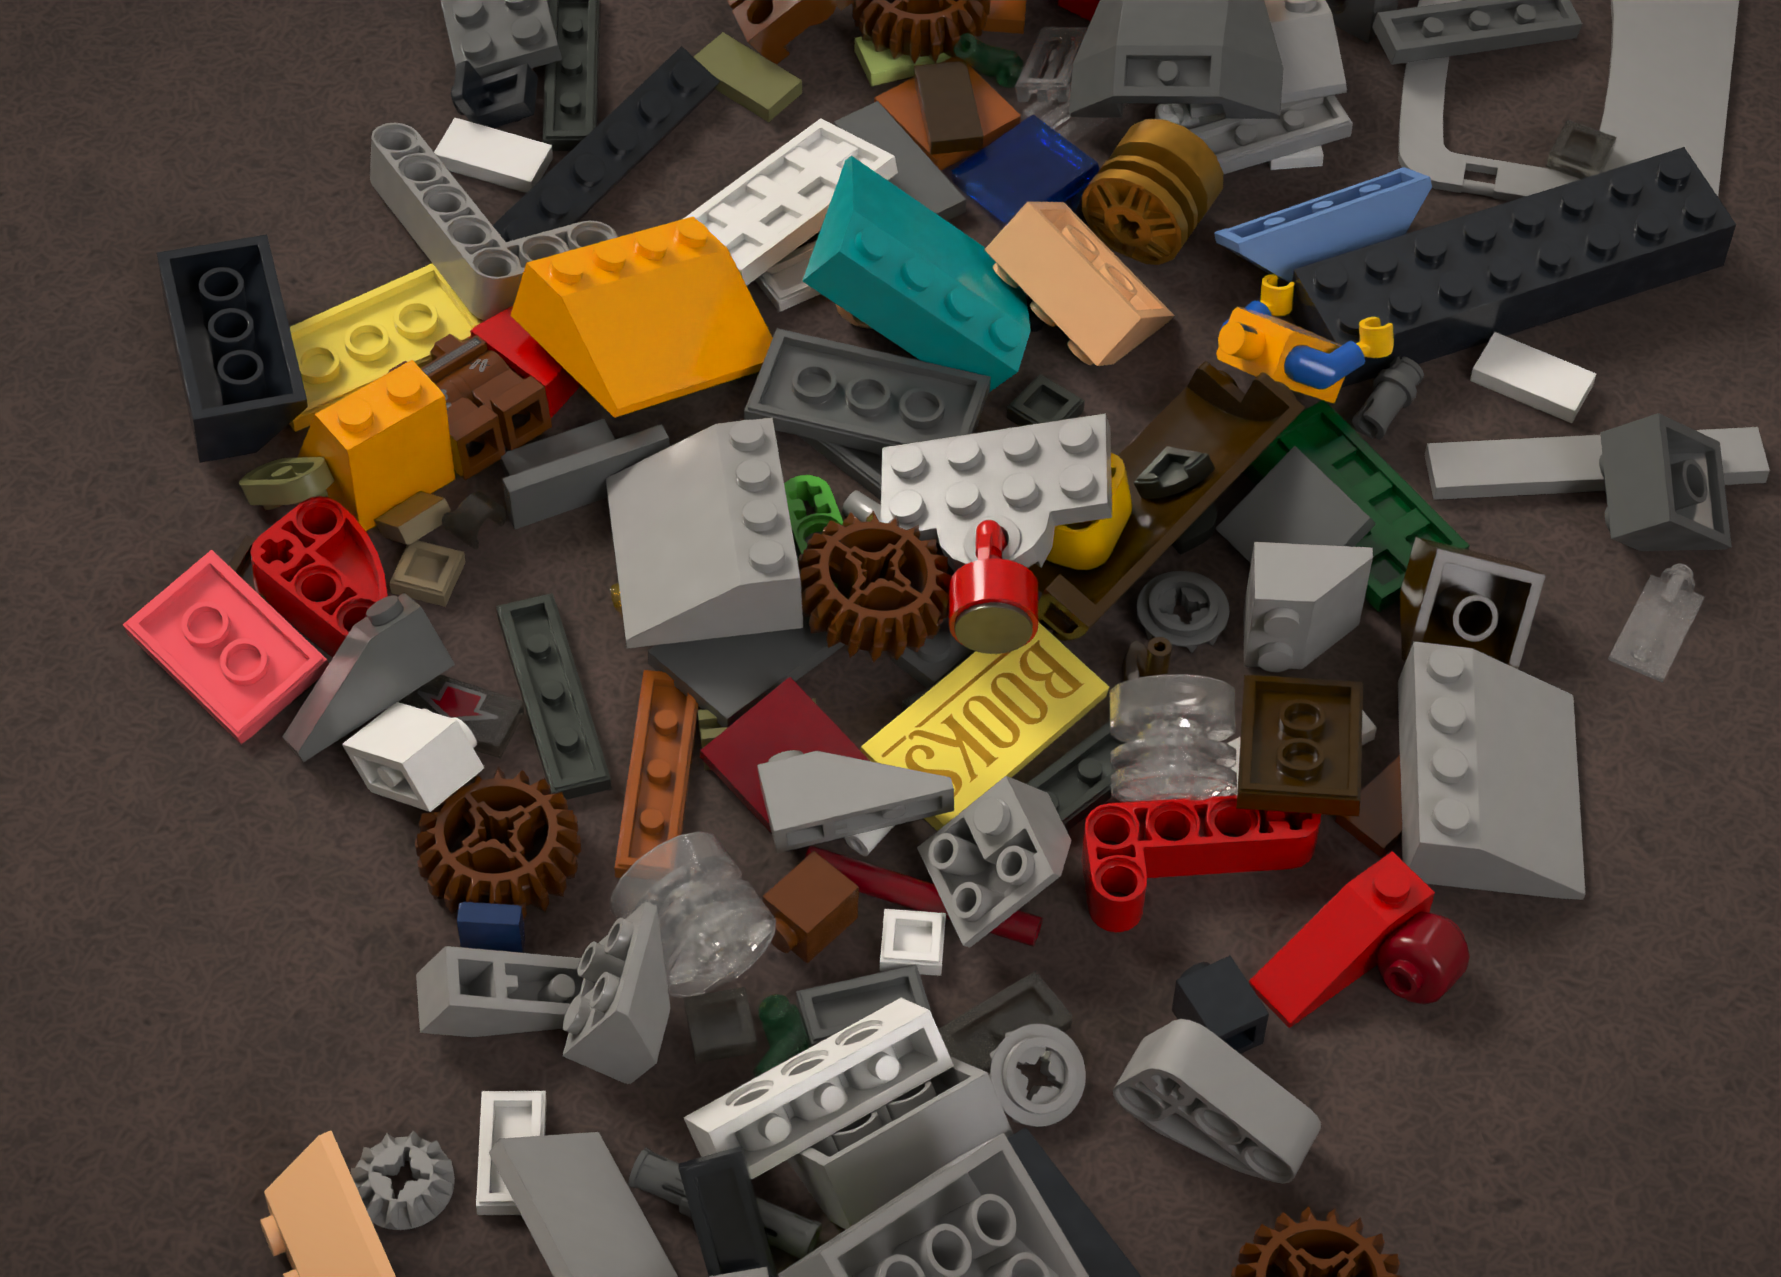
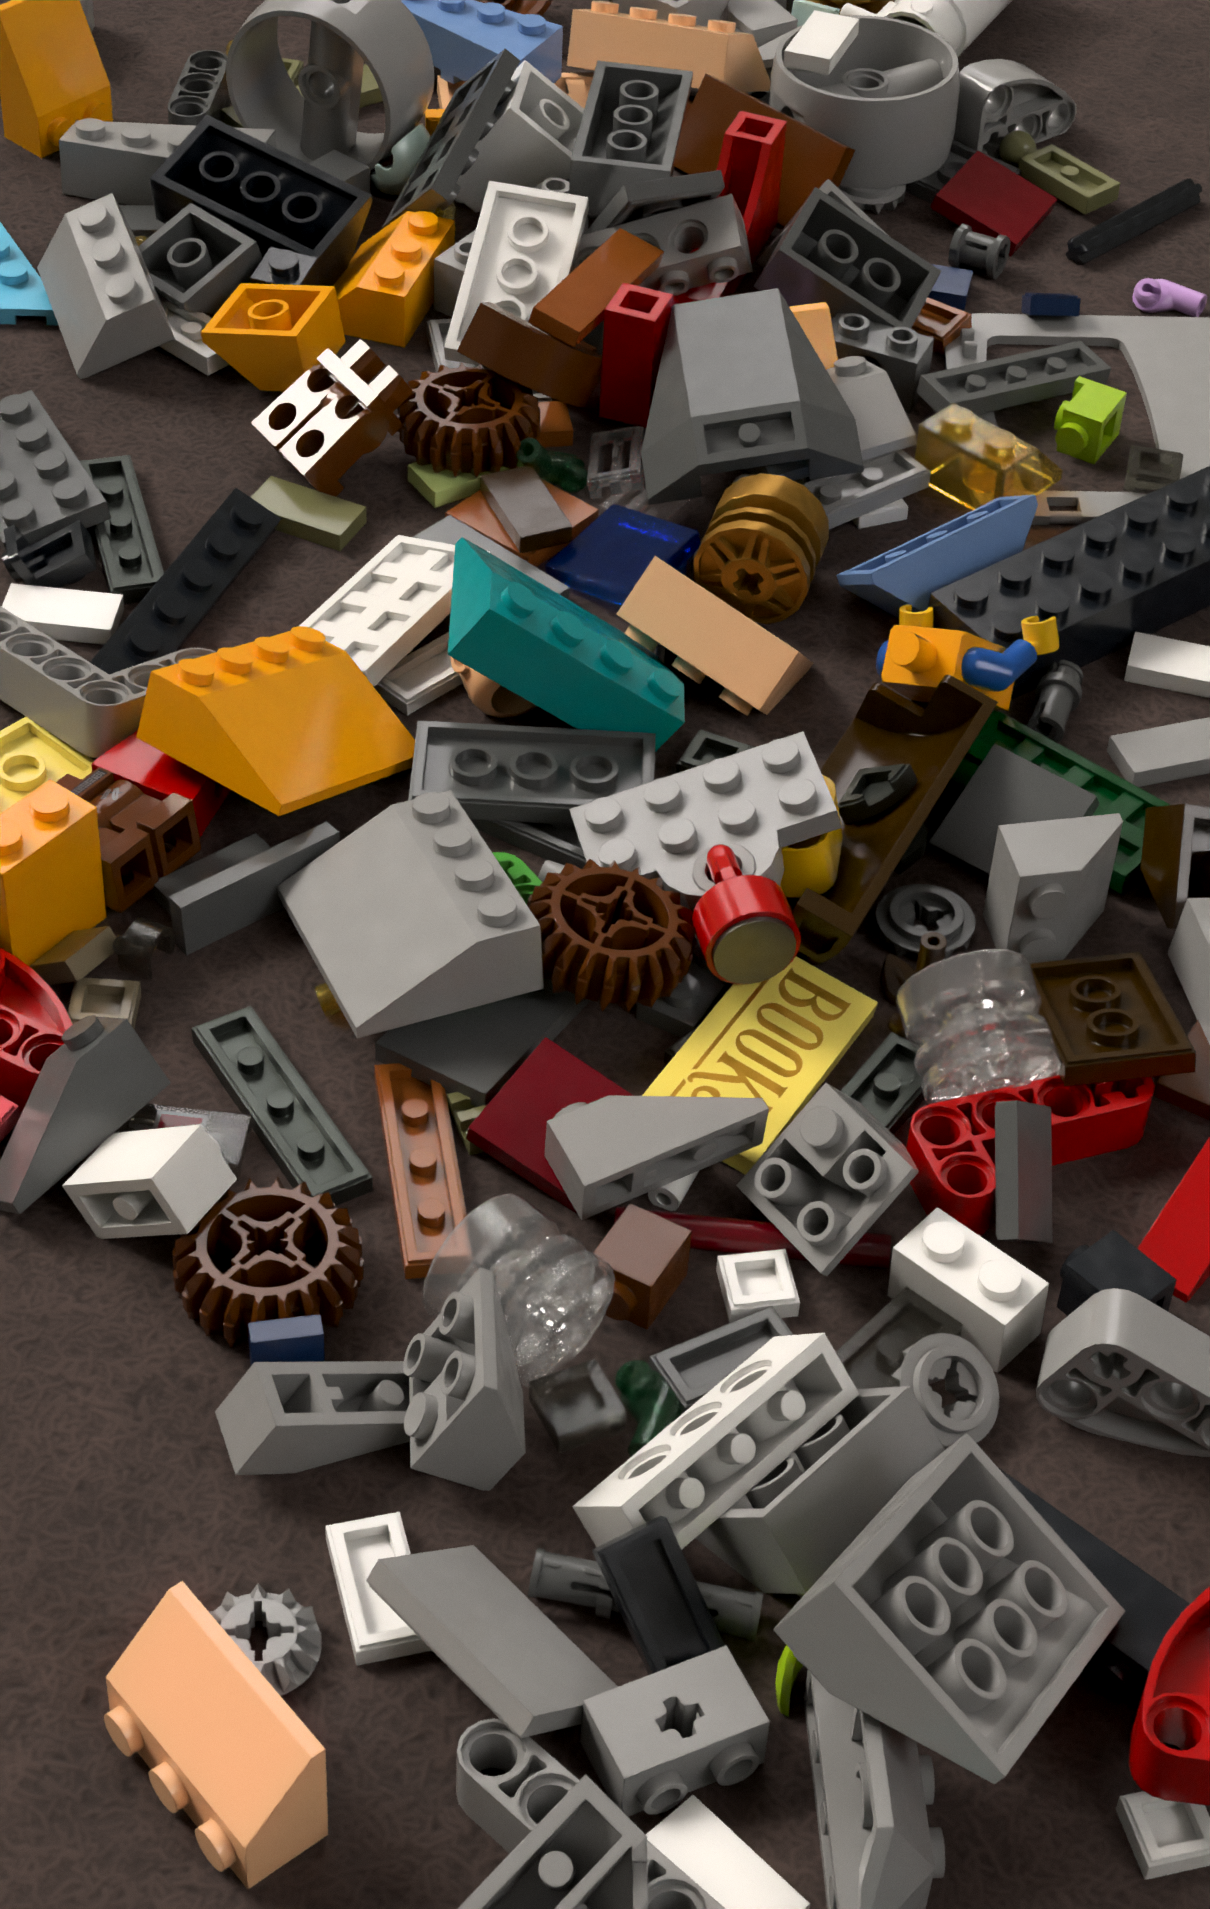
camera: 15 degrees left, 10 degrees down
none -> white brick [888,1207,1049,1373]
none -> clear yellow slope [915,403,1063,510]
none -> dark grey tile [995,1100,1053,1244]
none -> lime brick [1054,376,1127,464]

